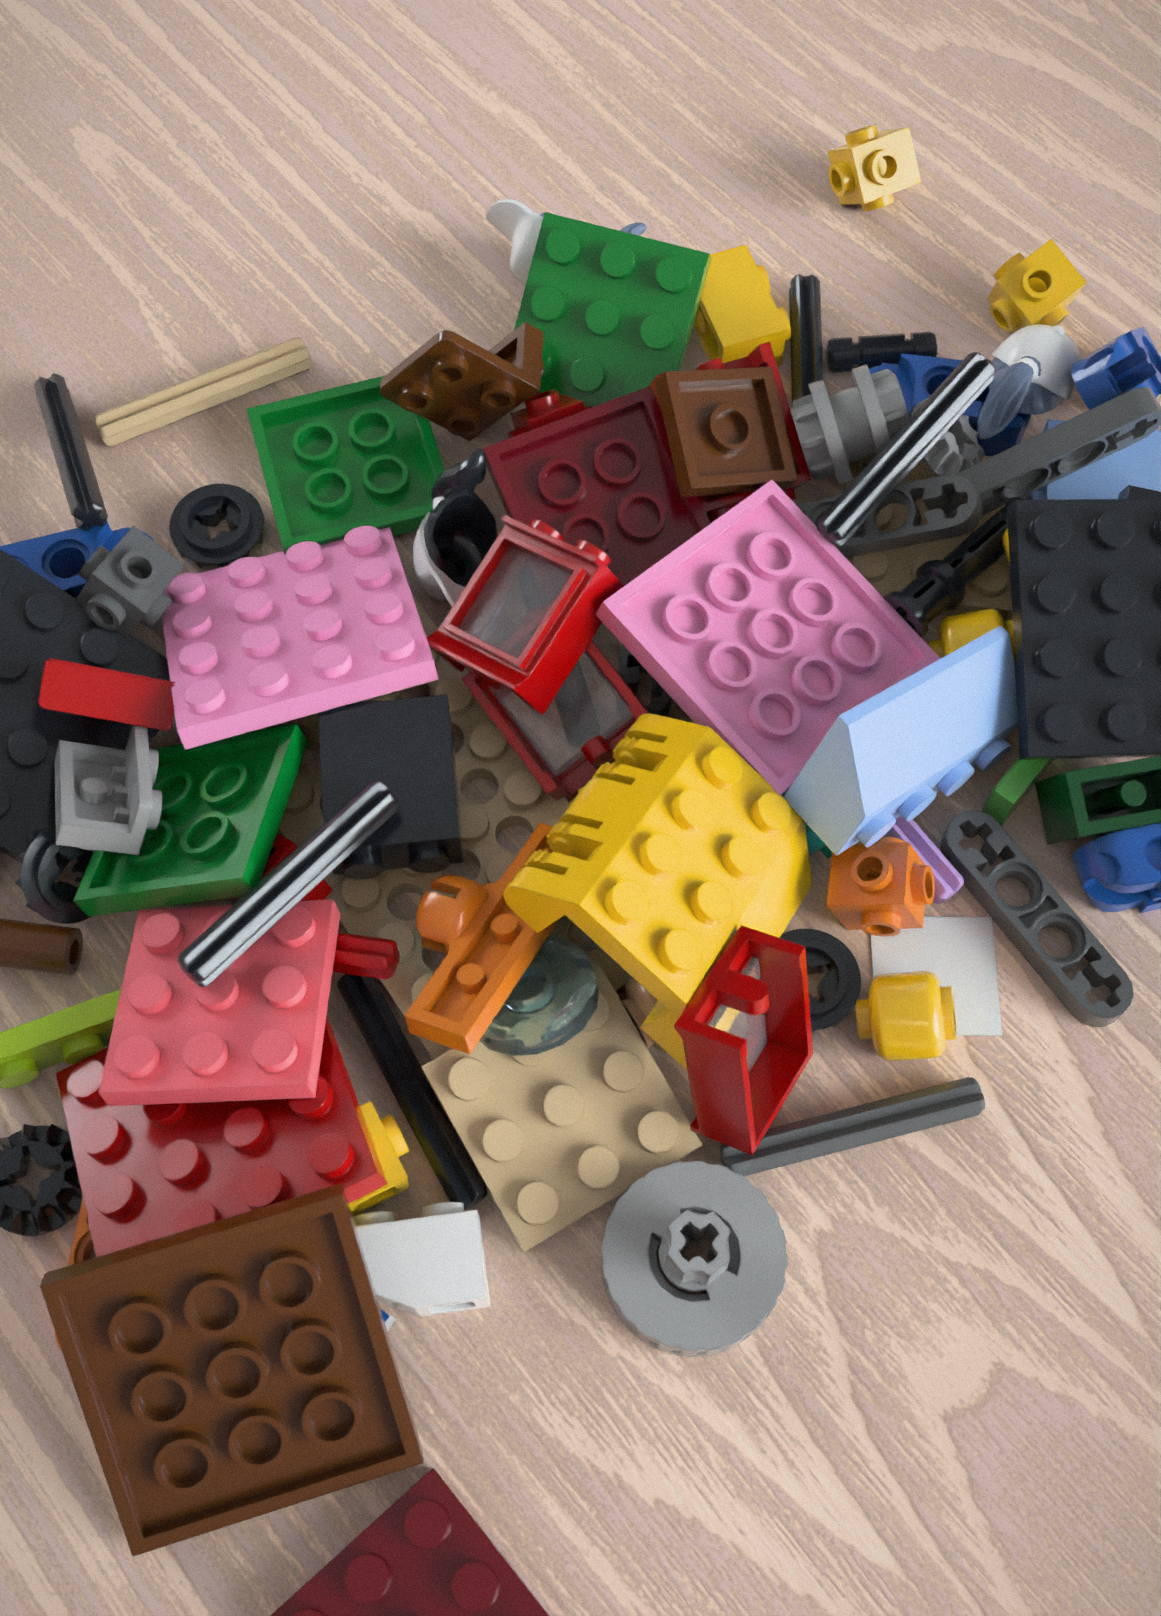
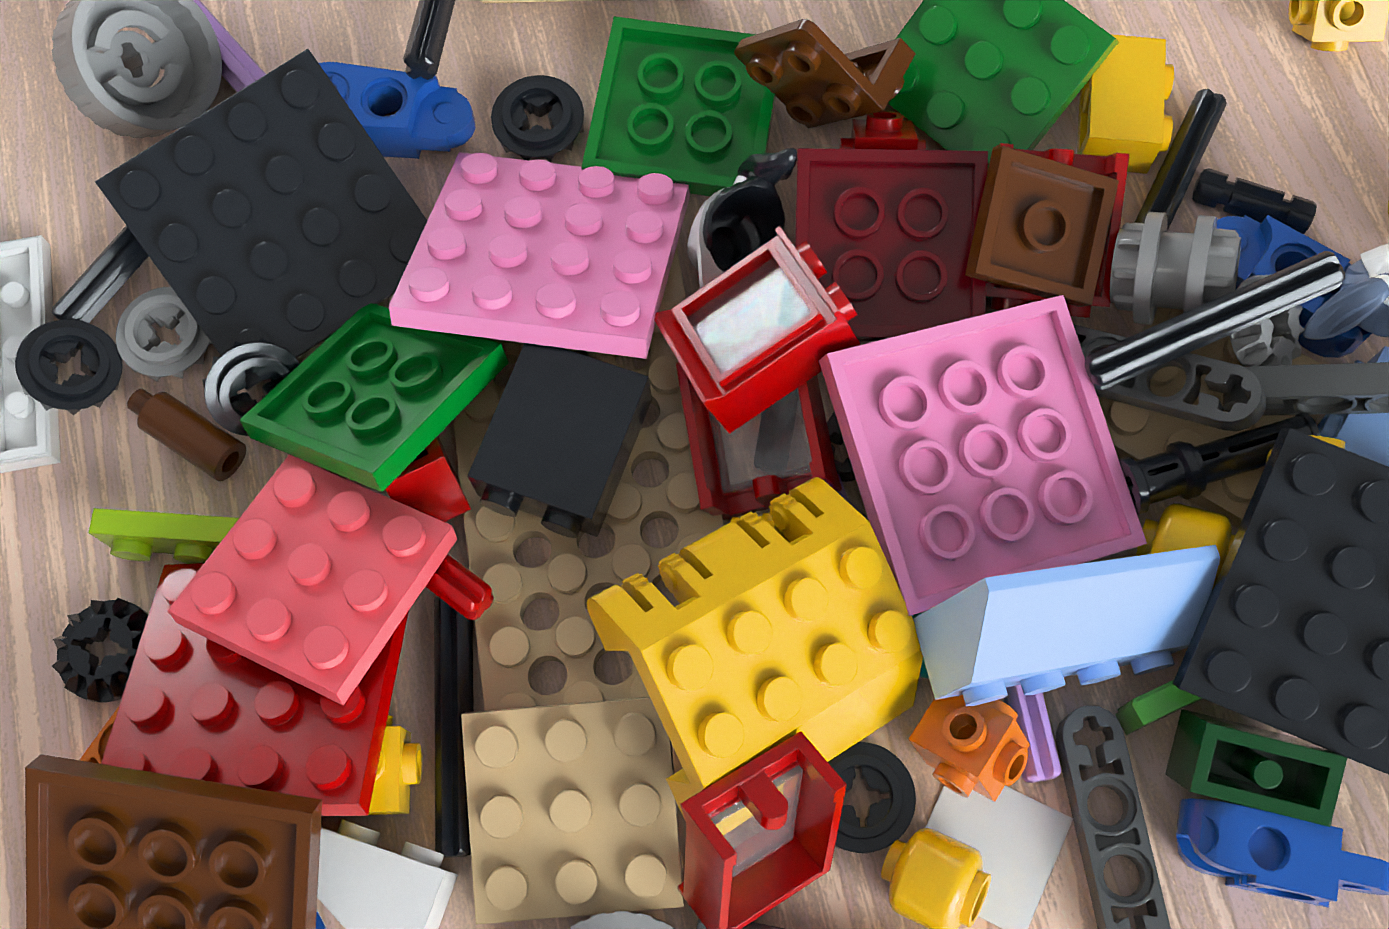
camera: 30 degrees right, 5 degrees up
red slope [38,658,176,731] -> none
light grey bracket [55,725,162,855] -> none
dark grey brick [74,526,184,639] -> none
axle [178,780,398,987] -> none
orange plate [404,823,560,1054] -> none
clear light blue tile [479,936,600,1056] -> none

